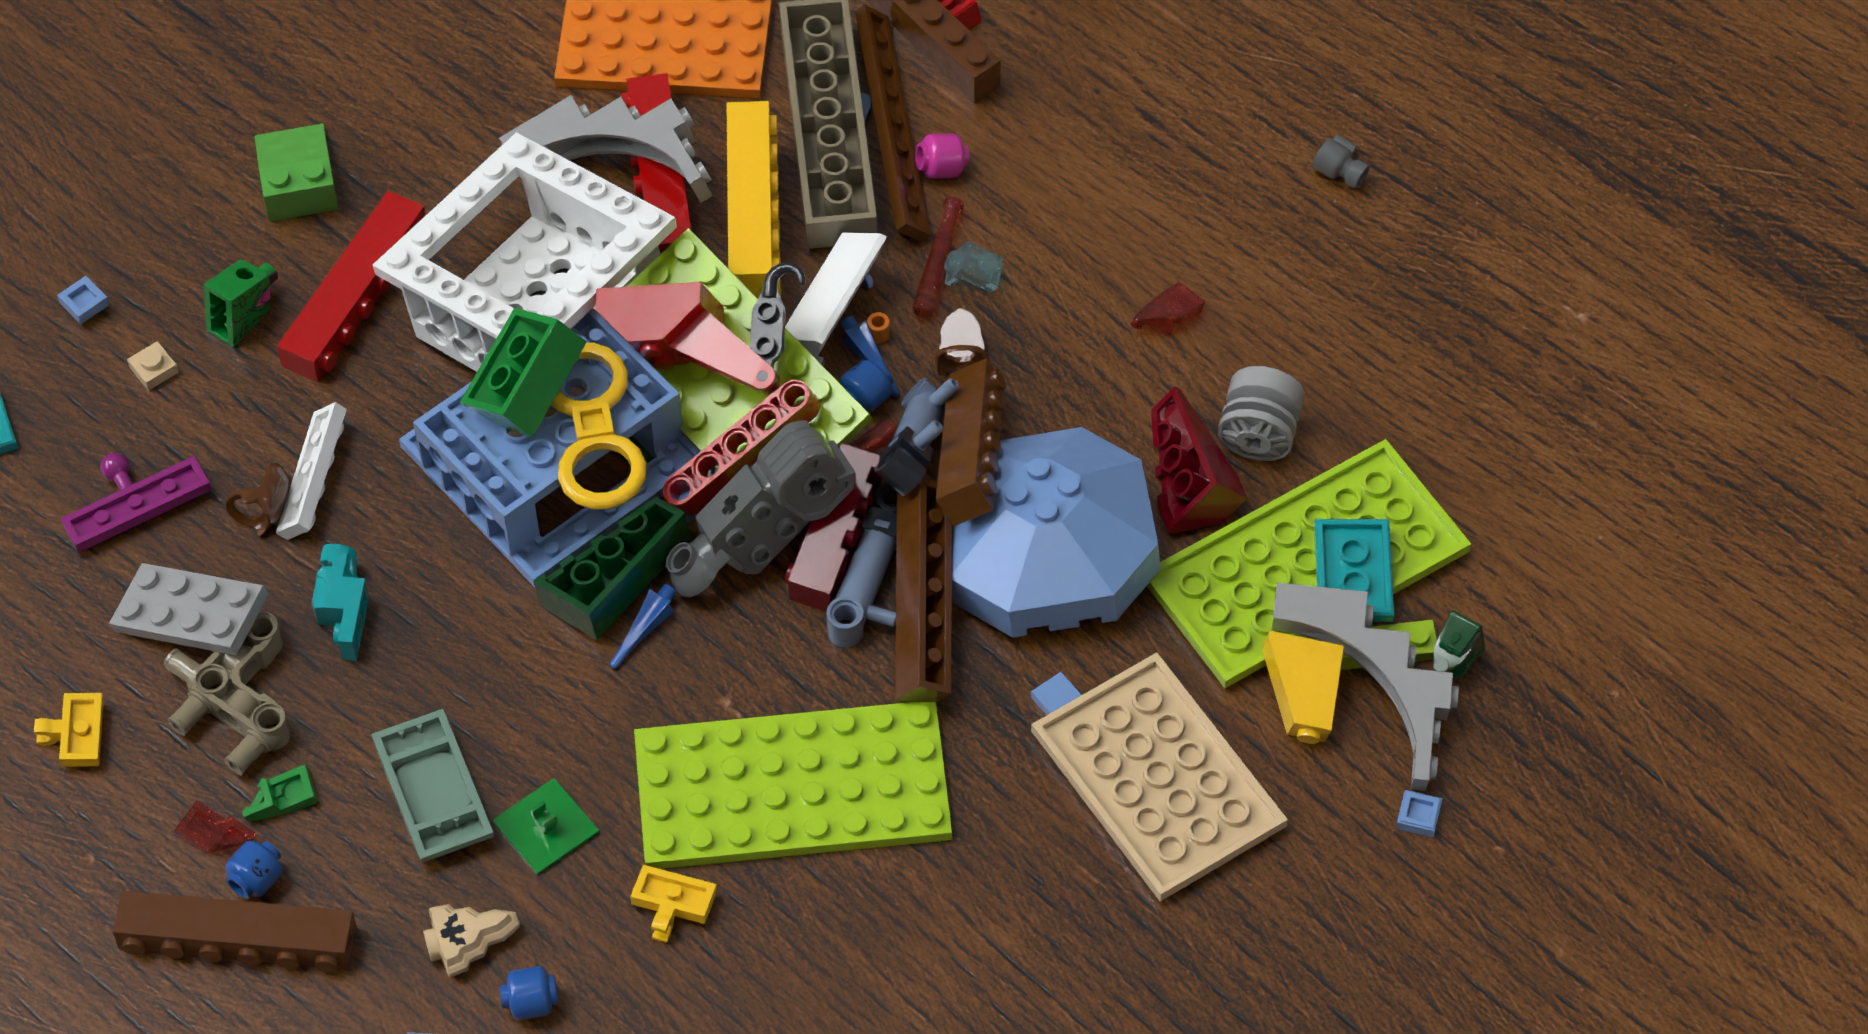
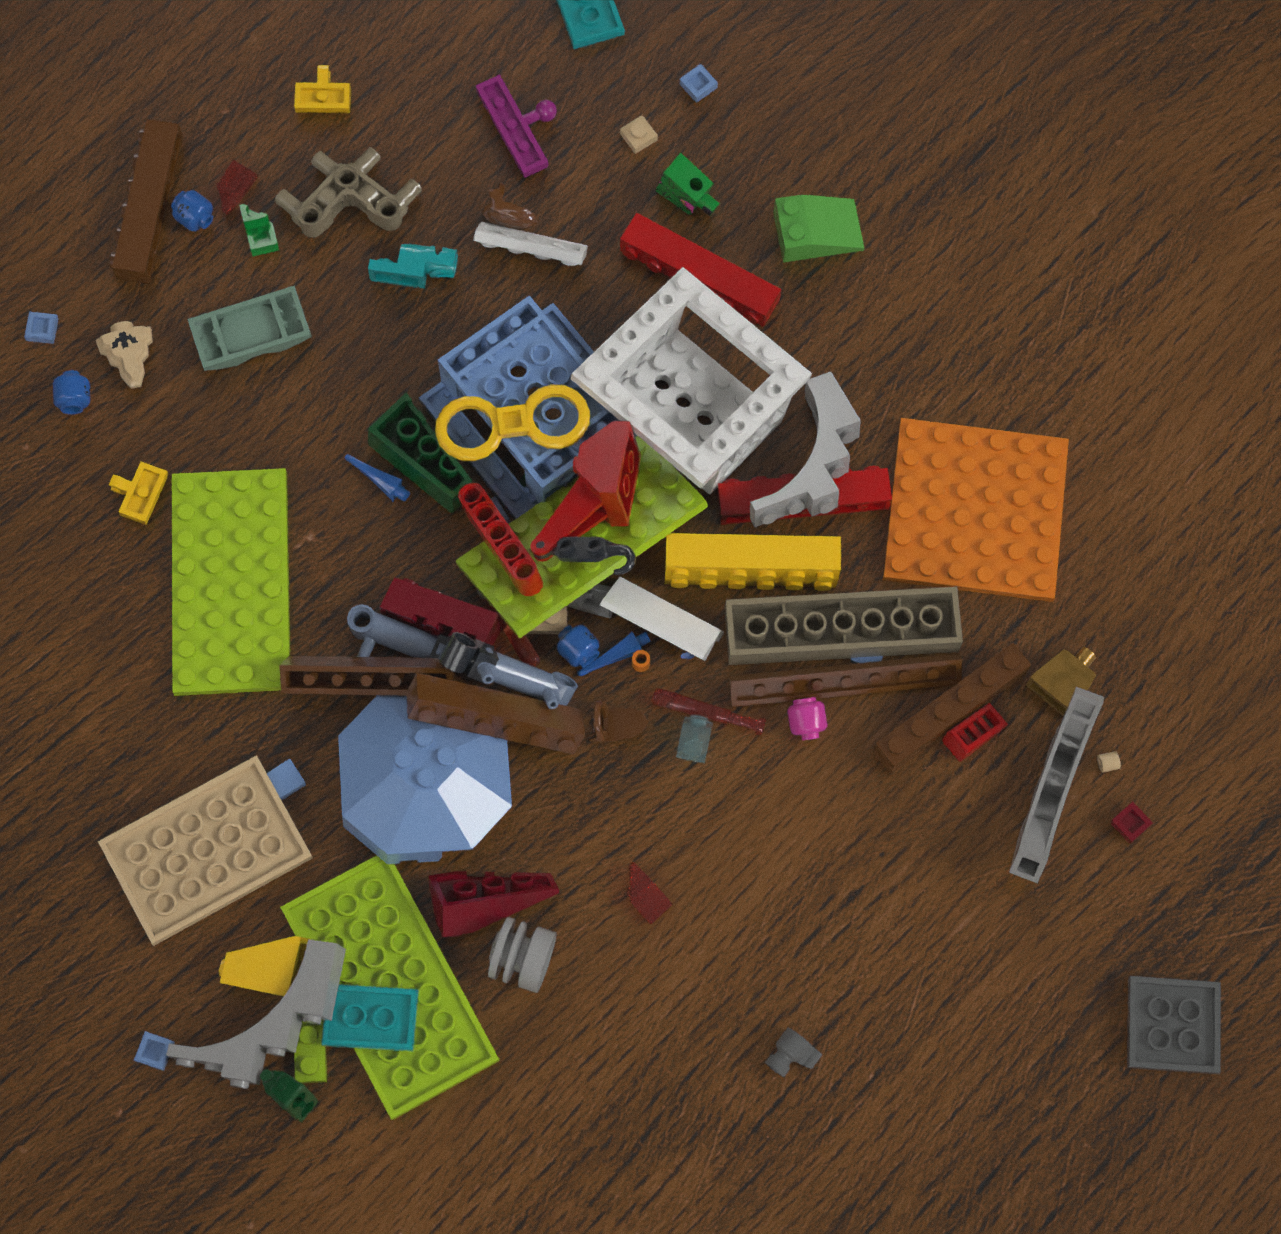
camera: 90 degrees right, 15 degrees up
light grey plate [109,563,269,655] -> none
green slope [460,307,587,437] -> none
green piece [492,778,600,876] -> none
dark grey brick [666,420,856,597] -> none

